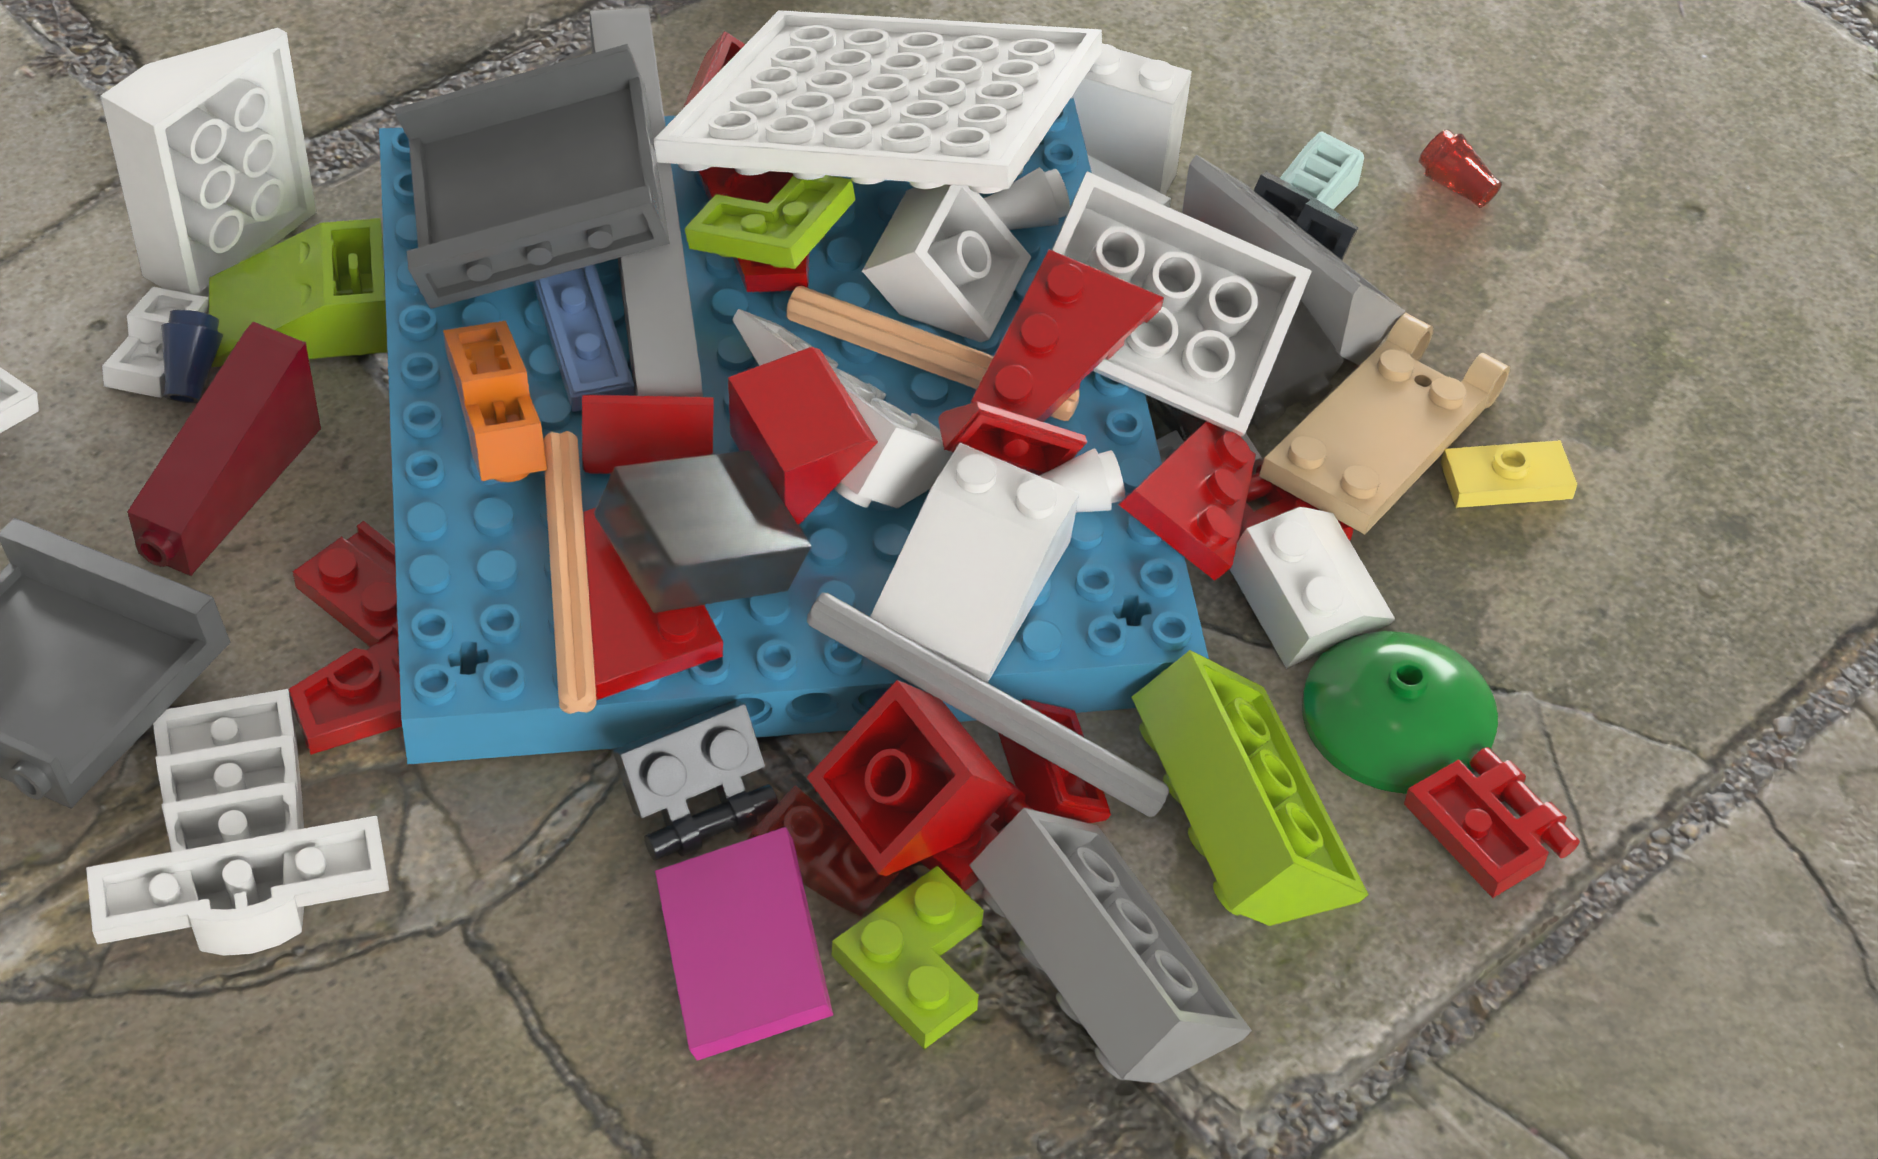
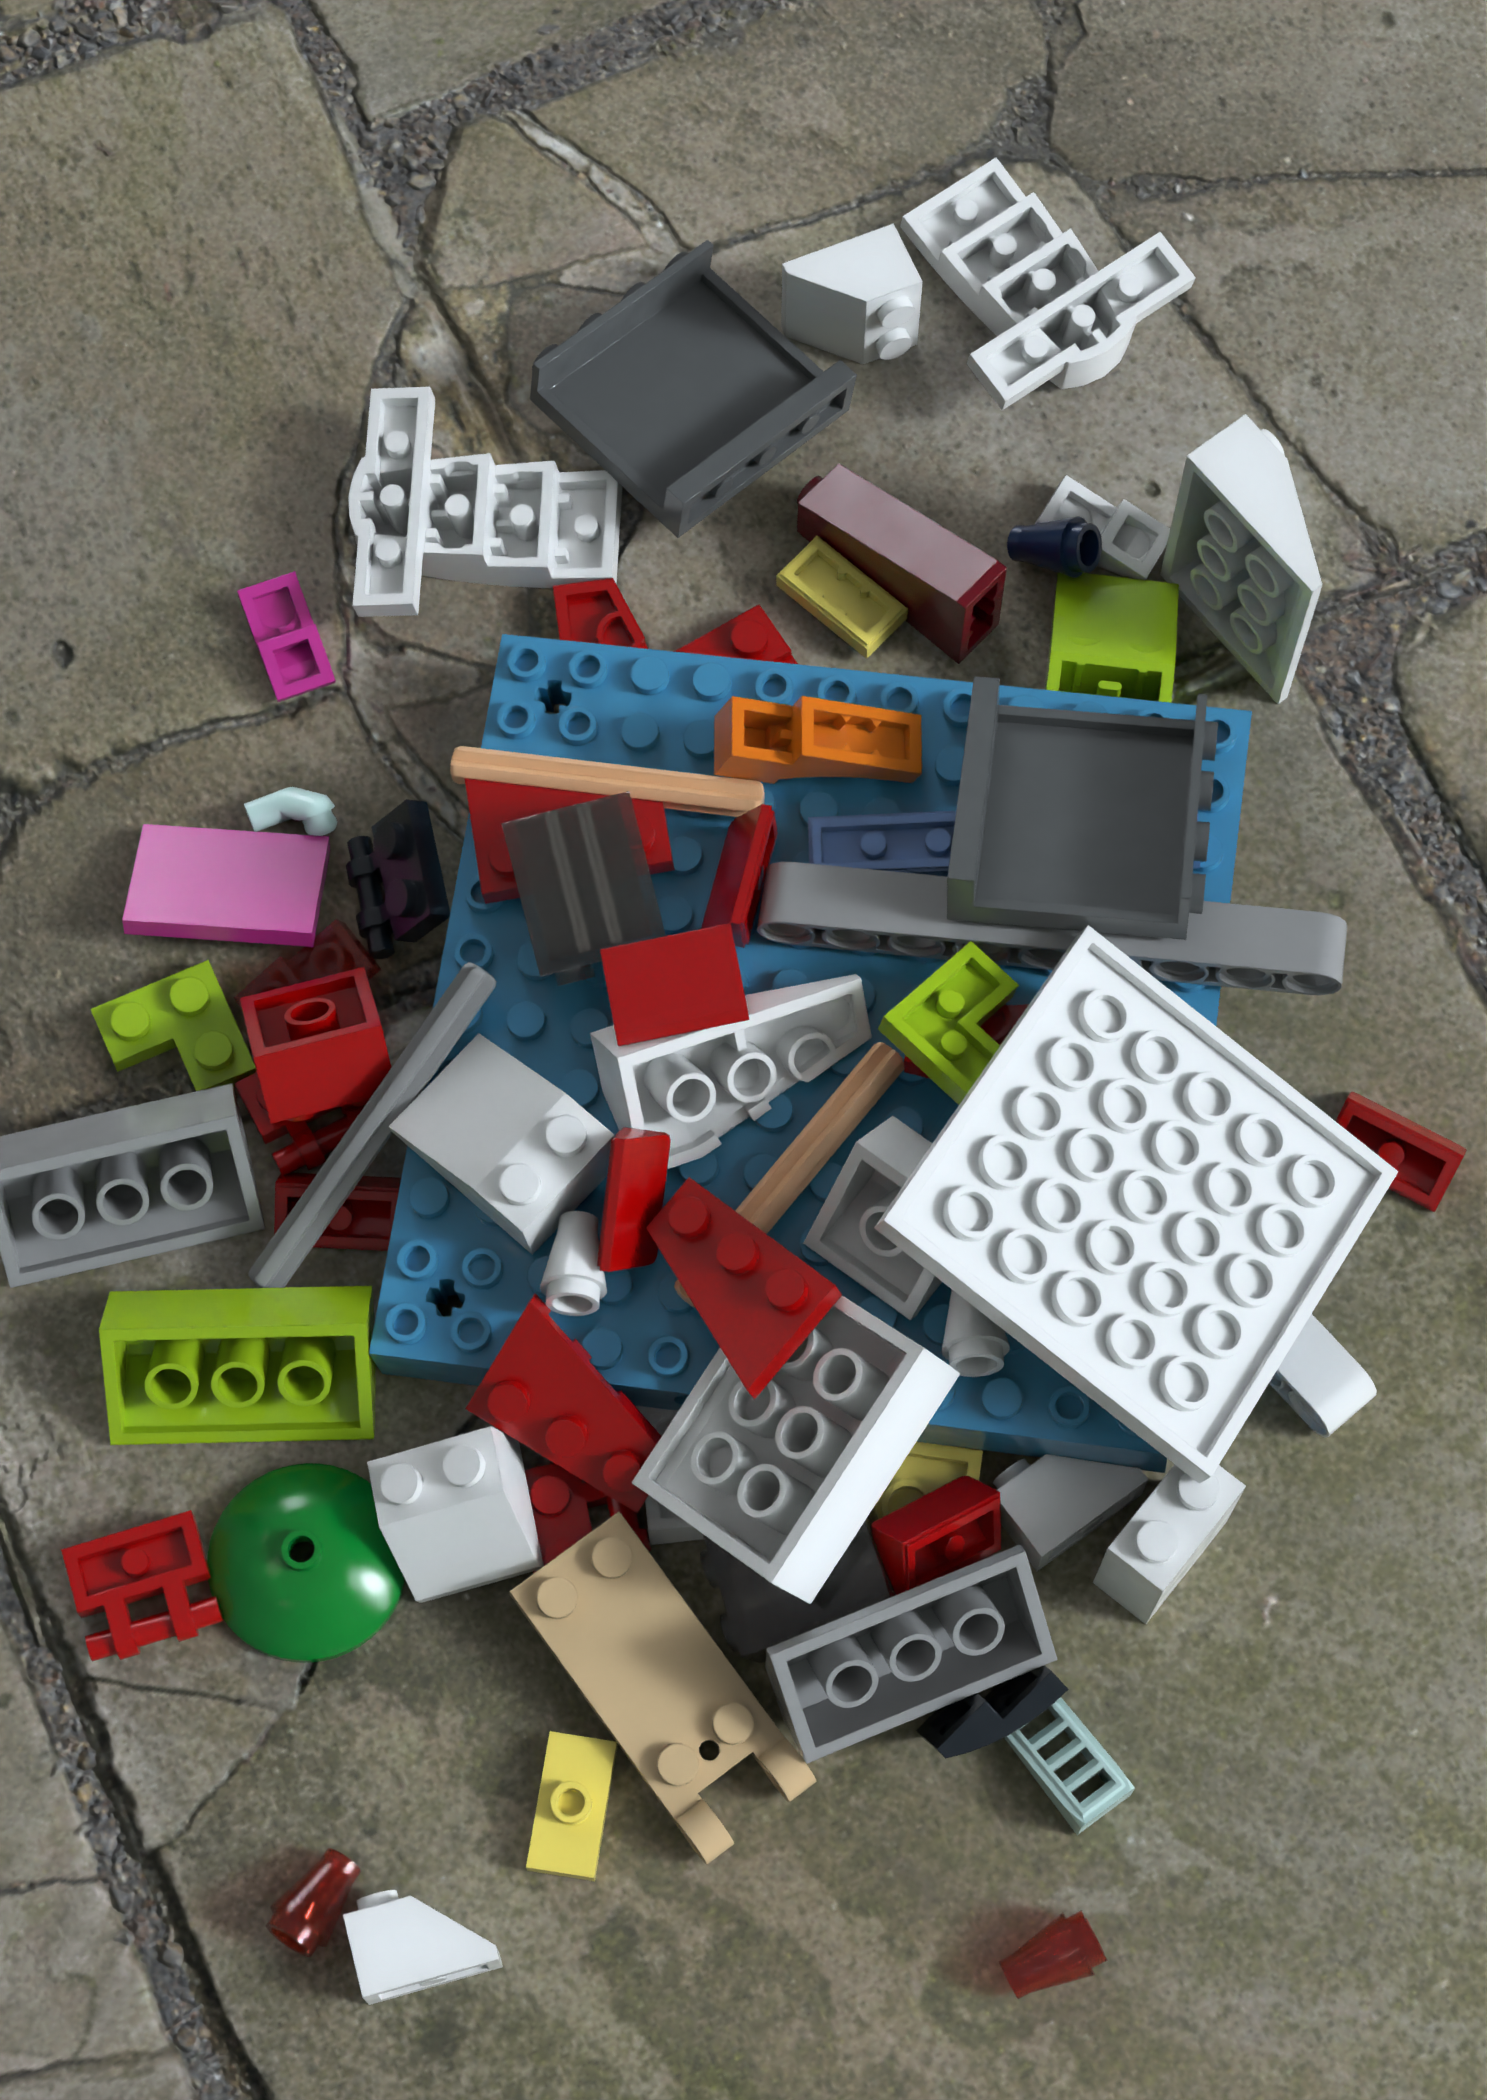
camera: 110 degrees right, 20 degrees up
none -> dark pink slope [237,571,336,702]
none -> light aqua arm [244,787,337,836]
none -> clear red cone [266,1848,361,1957]
none -> white slope [343,1890,503,2005]
none -> light yellow plate [776,536,908,659]

